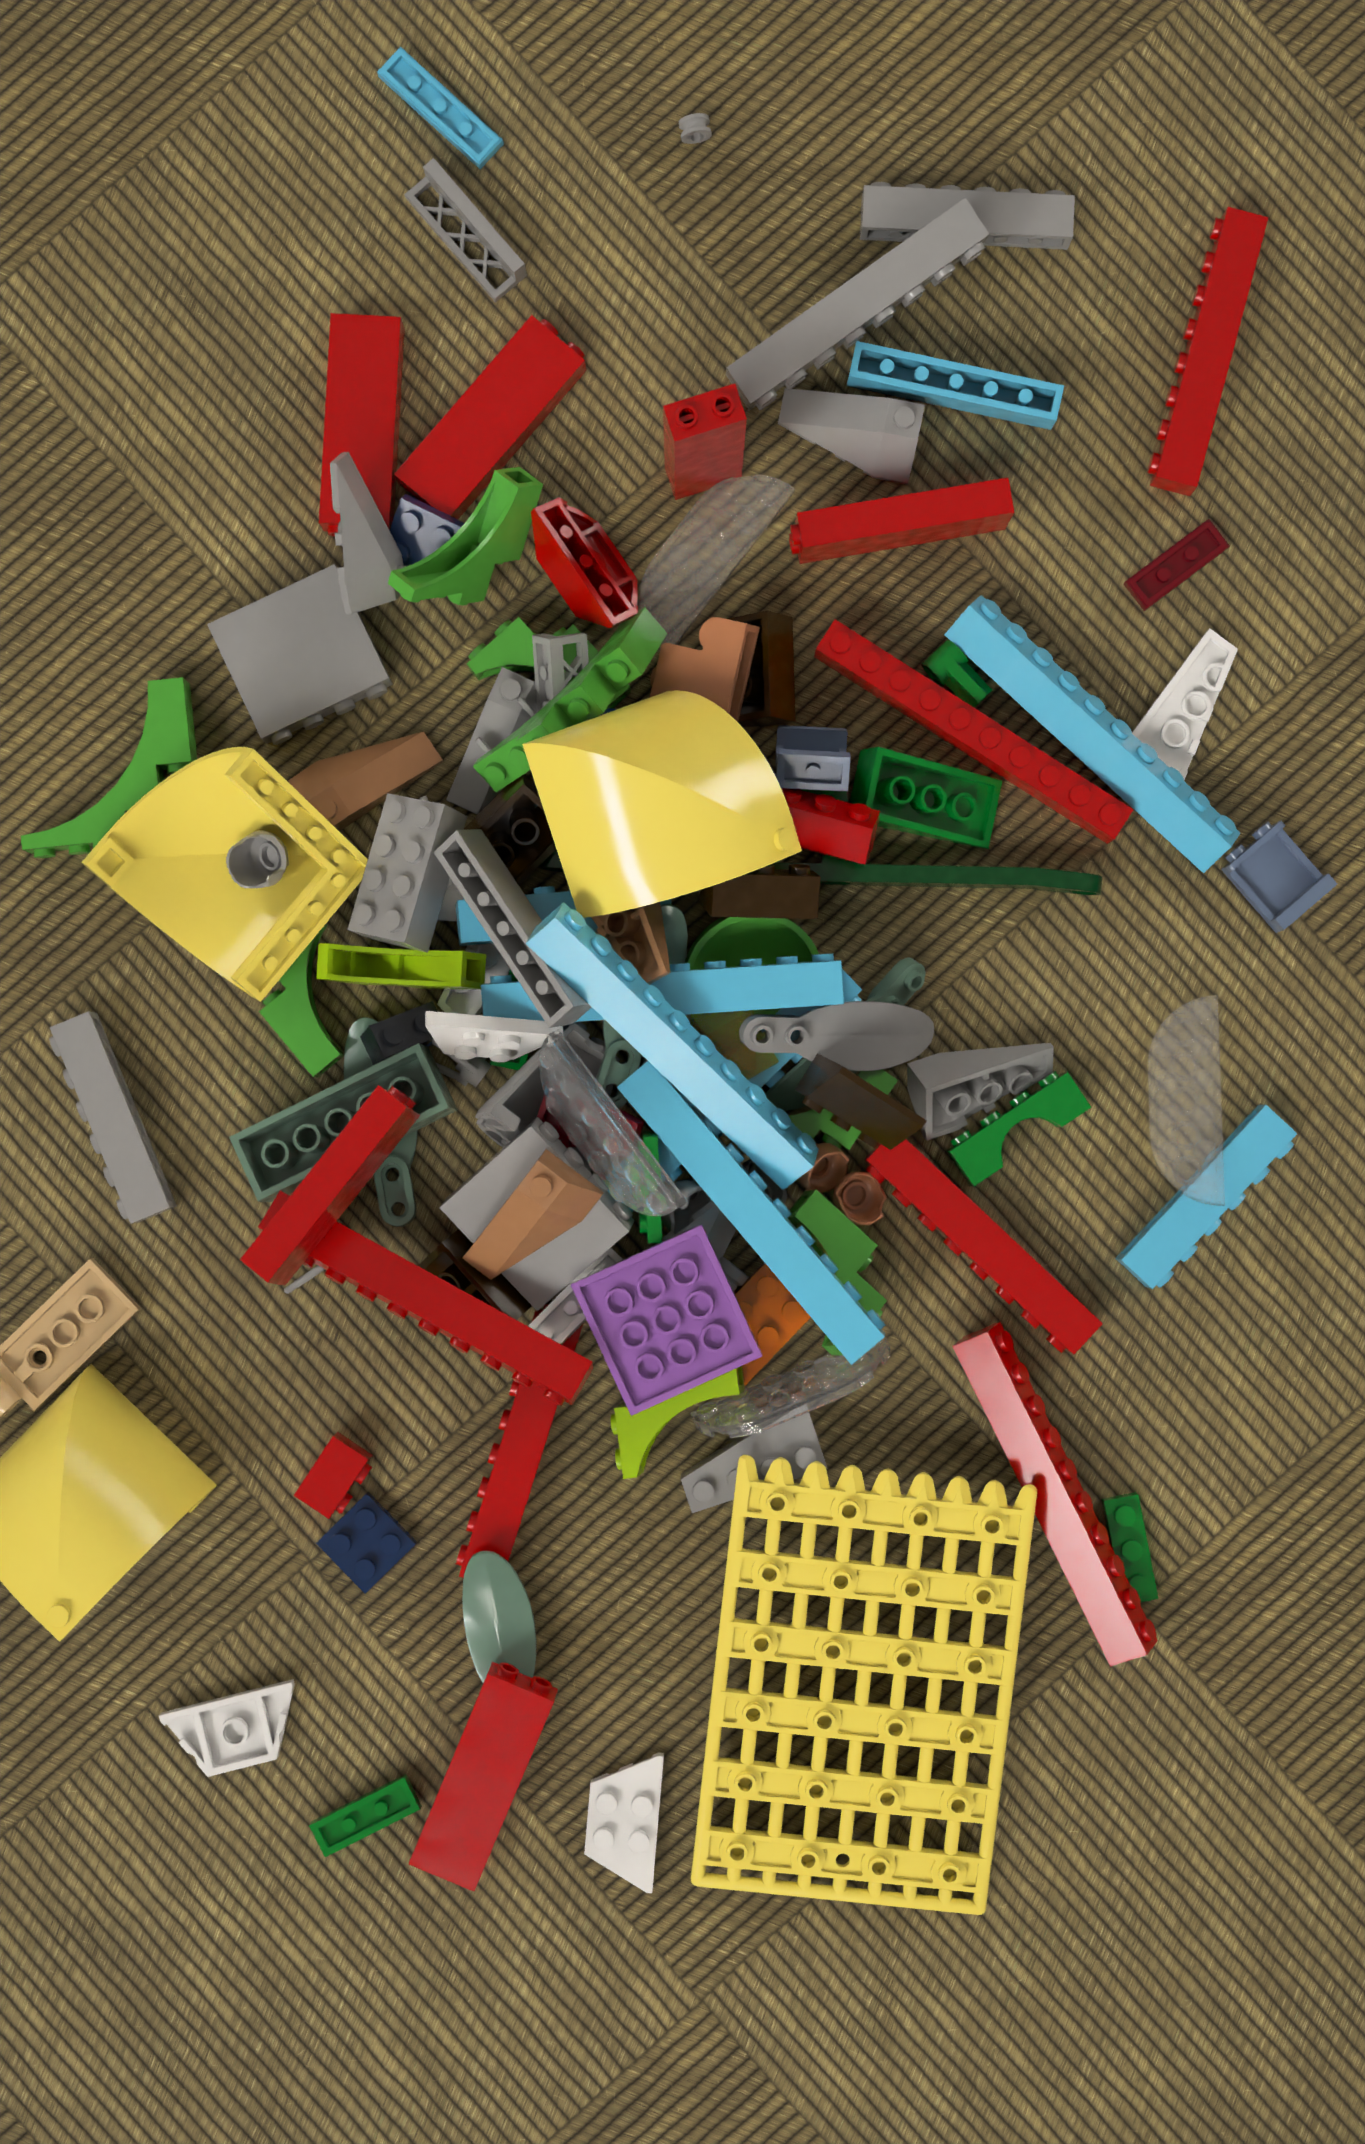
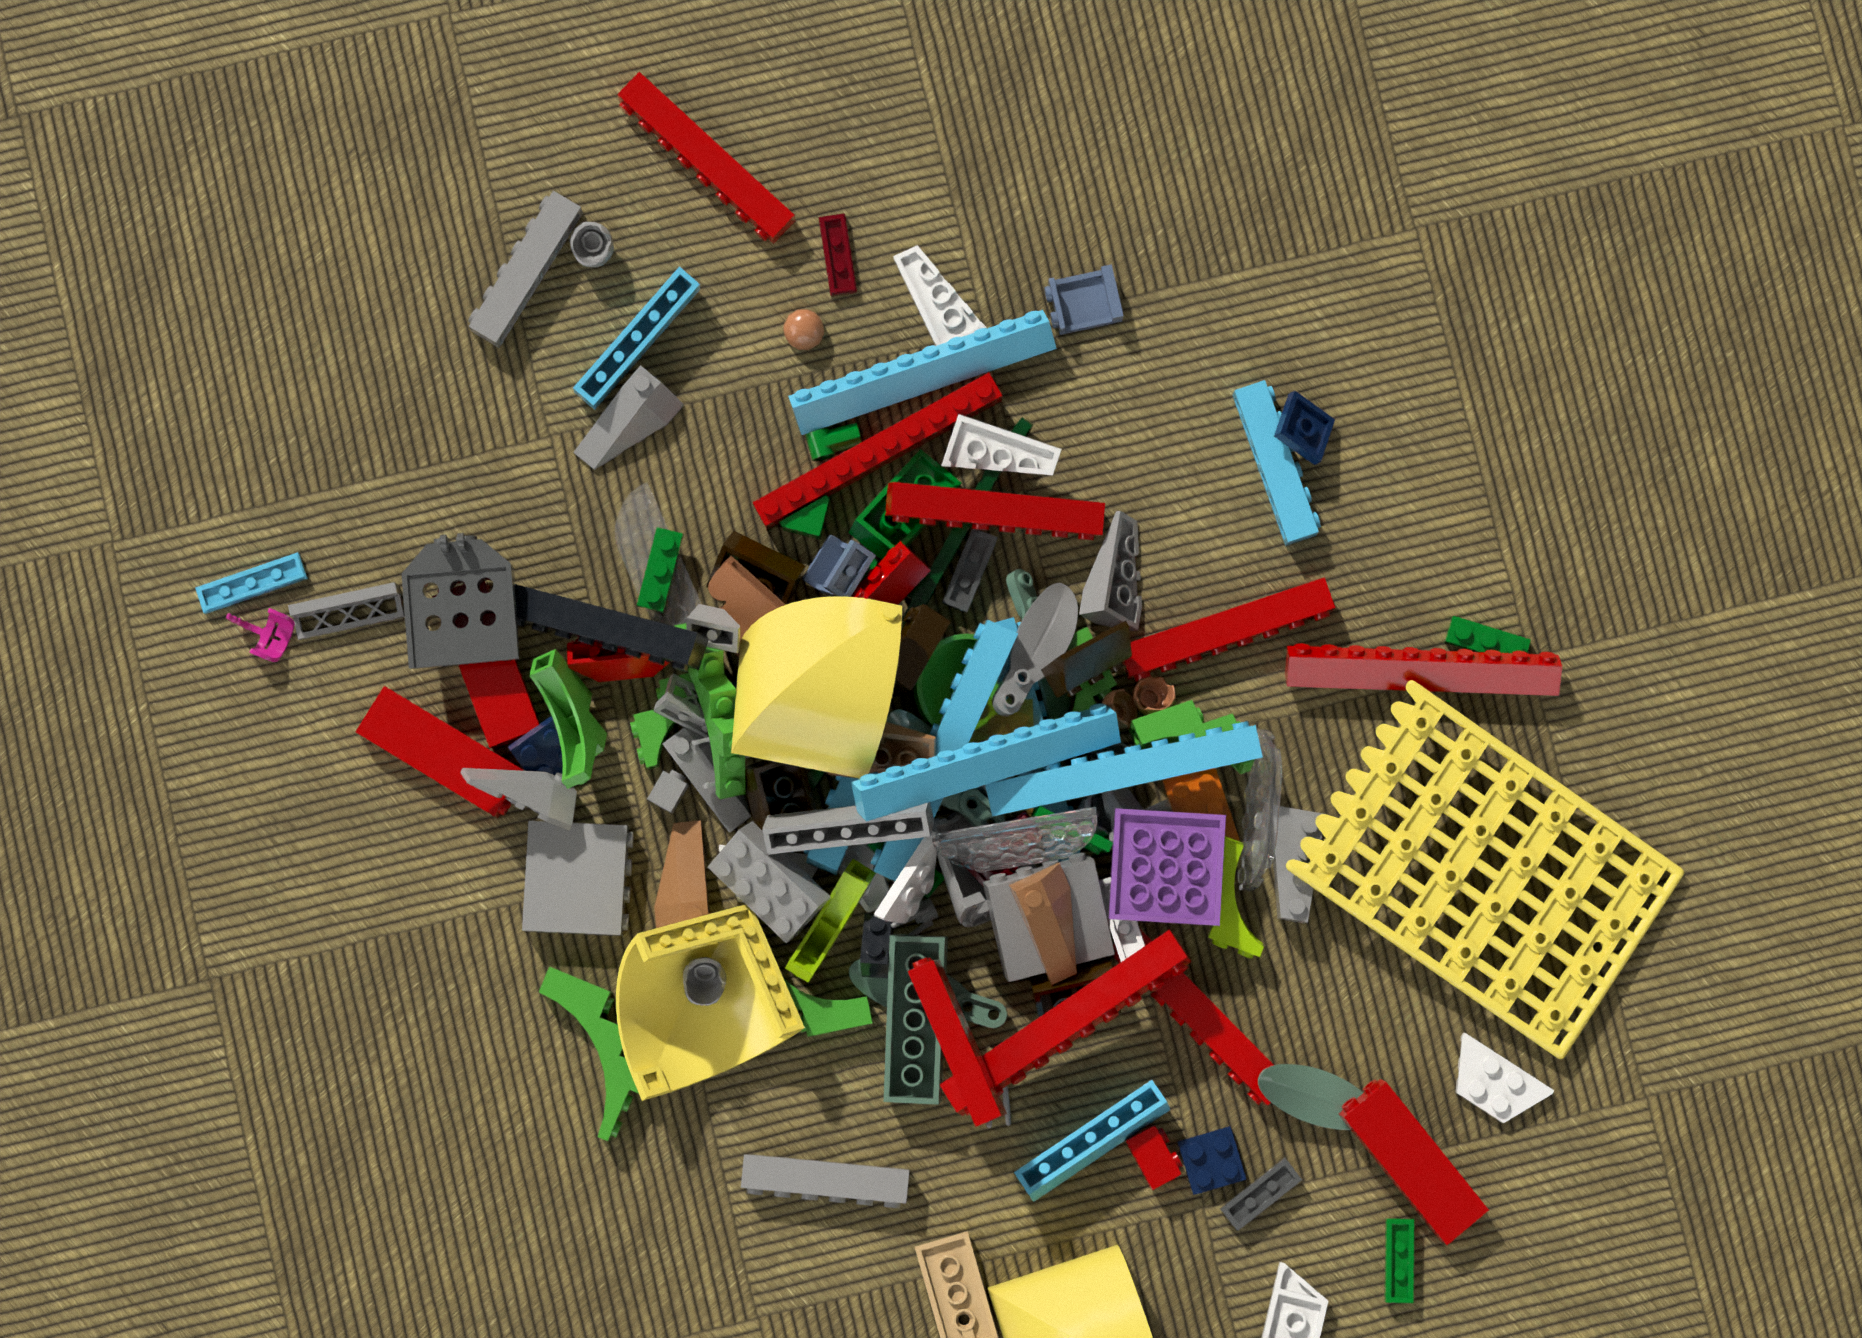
camera: 65 degrees left, 5 degrees down
red brick [663,383,747,500] -> none
light grey bush [679,113,712,144] -> none
light grey brick [726,197,990,411] -> none
red brick [789,477,1014,564] -> none
green arch [947,1071,1091,1186] -> none
clear plate [1148,995,1225,1206] -> none
none -> dark pink helmet [226,608,295,662]
none -> dark grey hinge [401,533,519,669]
none -> black brick [515,584,709,672]
none -> light grey hair [570,222,614,267]
none -> green plate [637,527,684,613]
none -> light grey brick [647,770,689,814]
none -> light grey slope [686,604,740,653]
none -> green slope [780,495,830,540]
none -> nougat hair [783,309,824,350]
none -> red brick [885,482,1105,541]
none -> white wing [941,414,1062,475]
none -> dark grey plate [942,529,998,613]
none -> medium azure brick [1014,1080,1170,1202]
none -> dark grey plate [1220,1158,1302,1231]
none -> dark blue plate [1274,391,1335,465]

